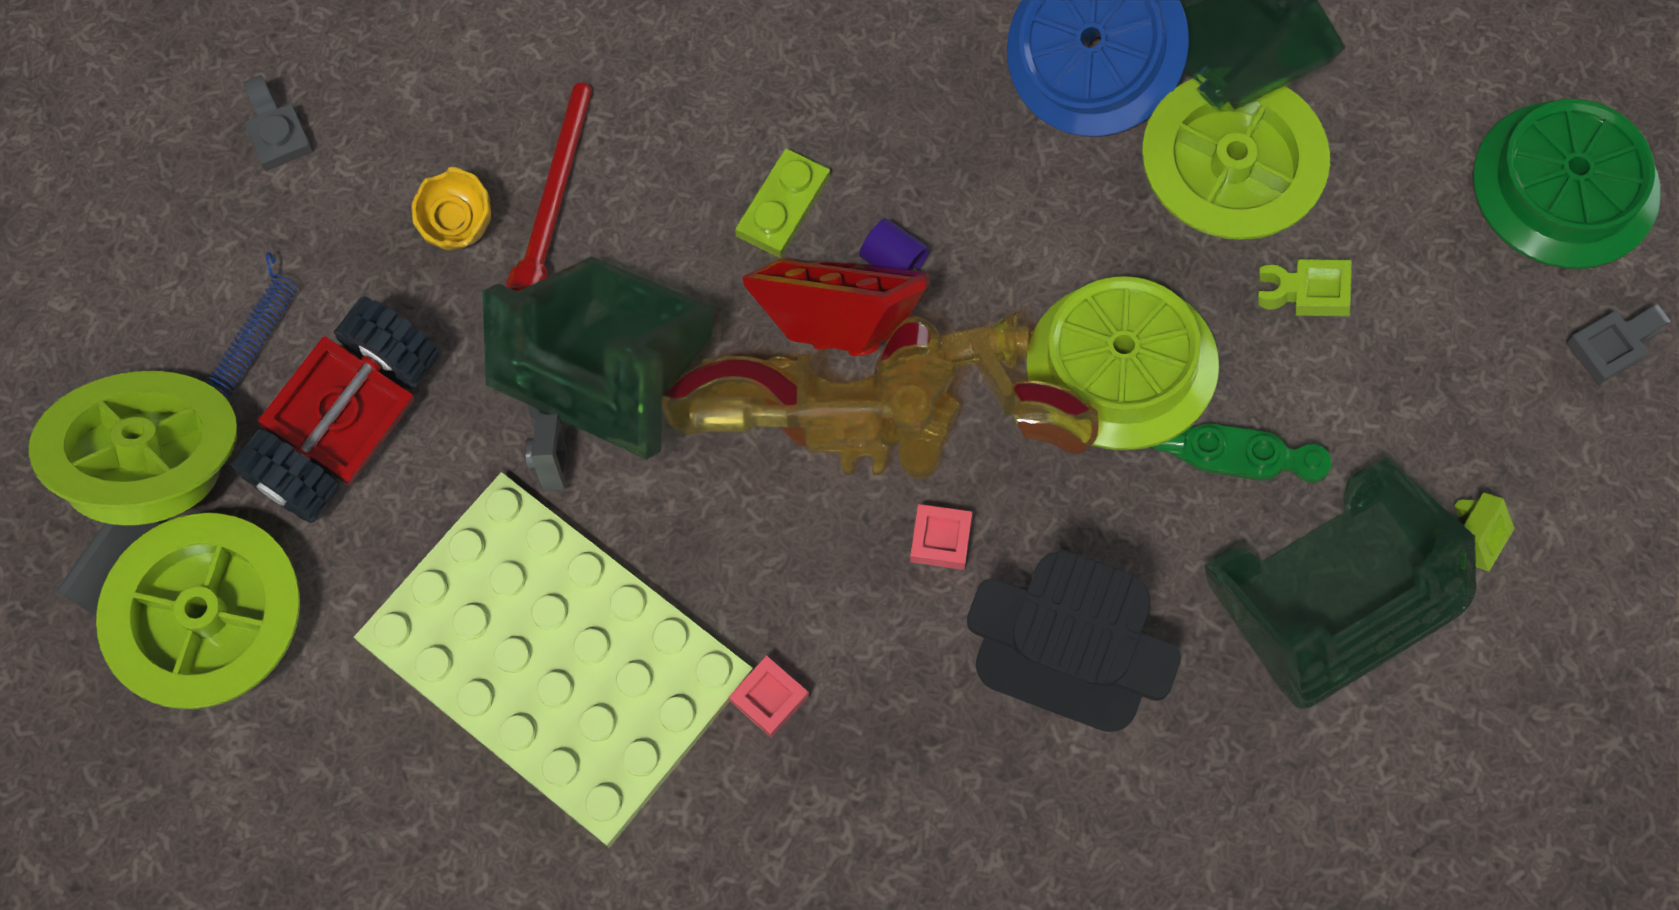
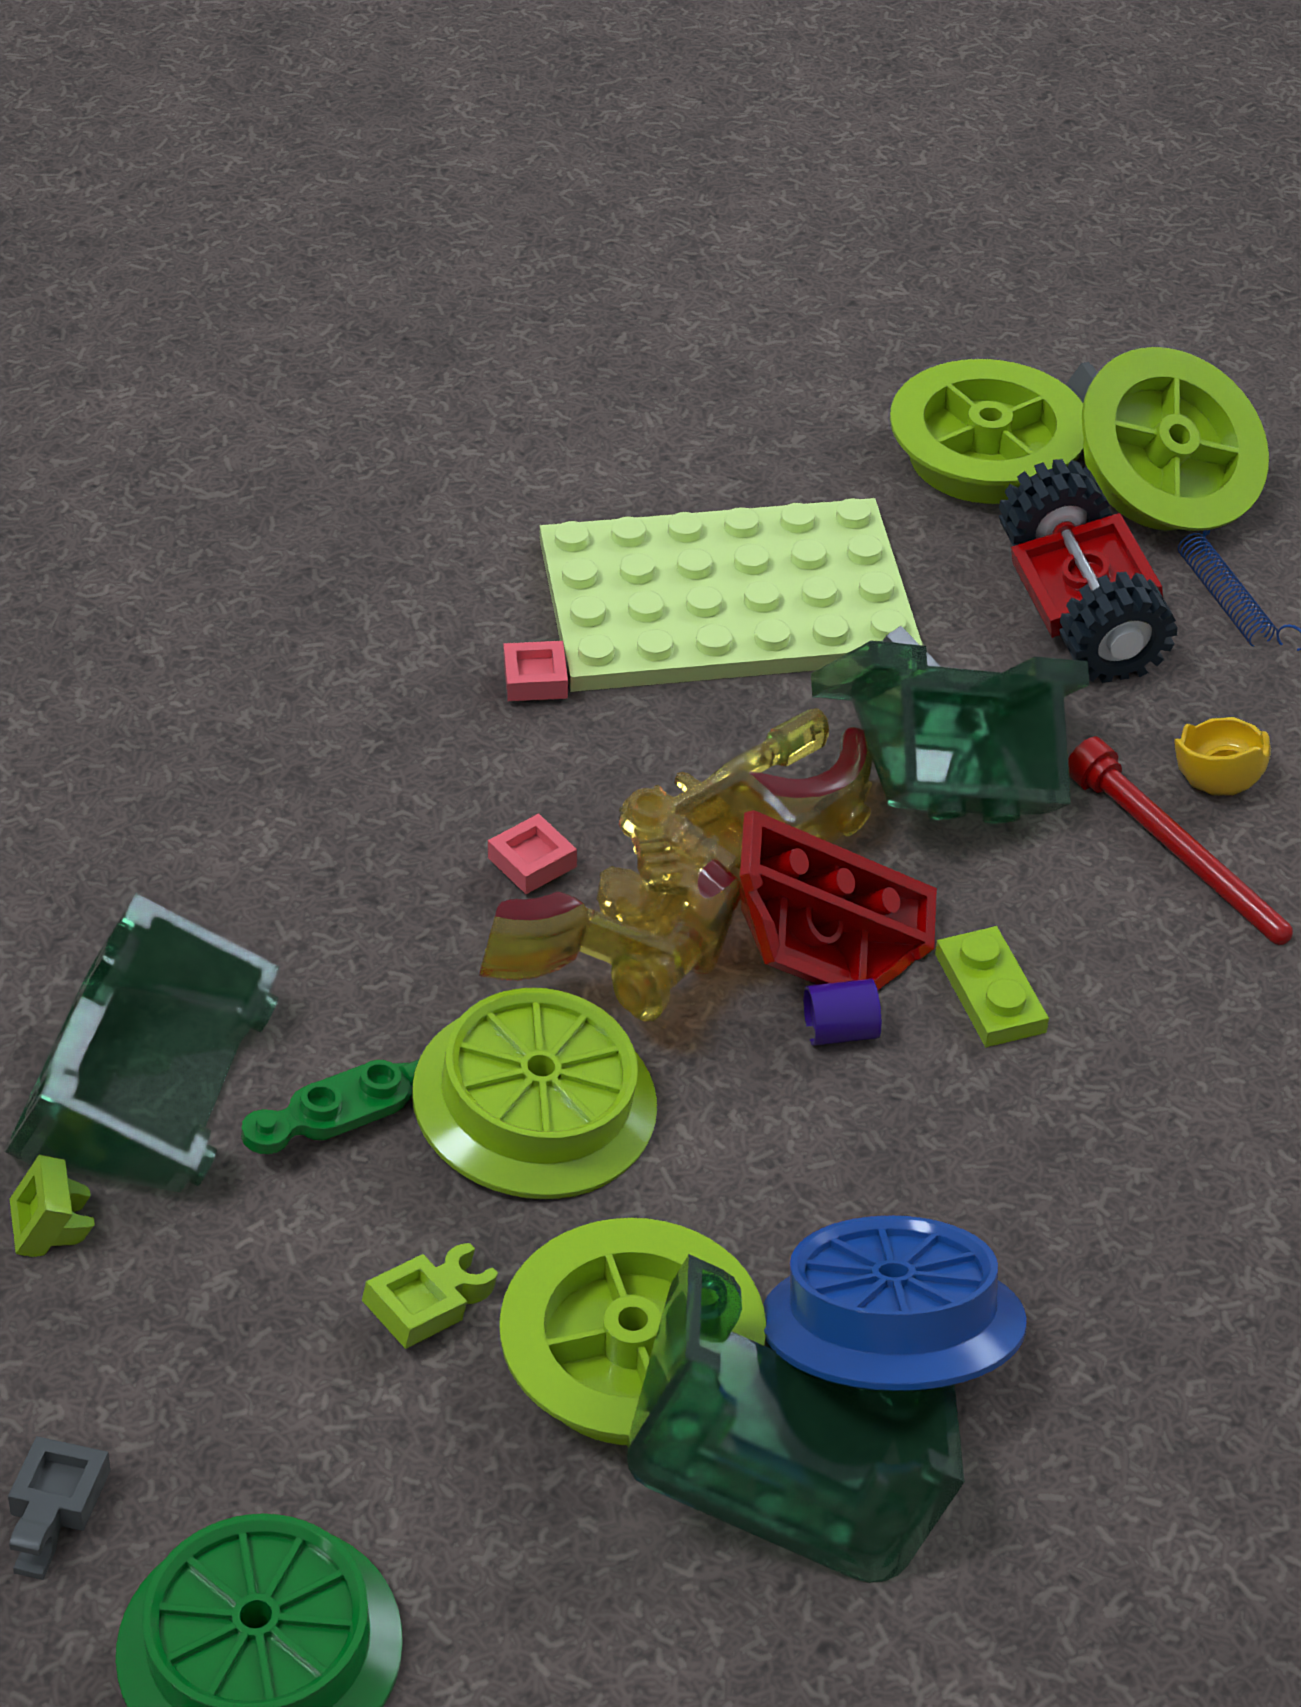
camera: 130 degrees right, 25 degrees down
black piece [967,551,1181,732] -> none

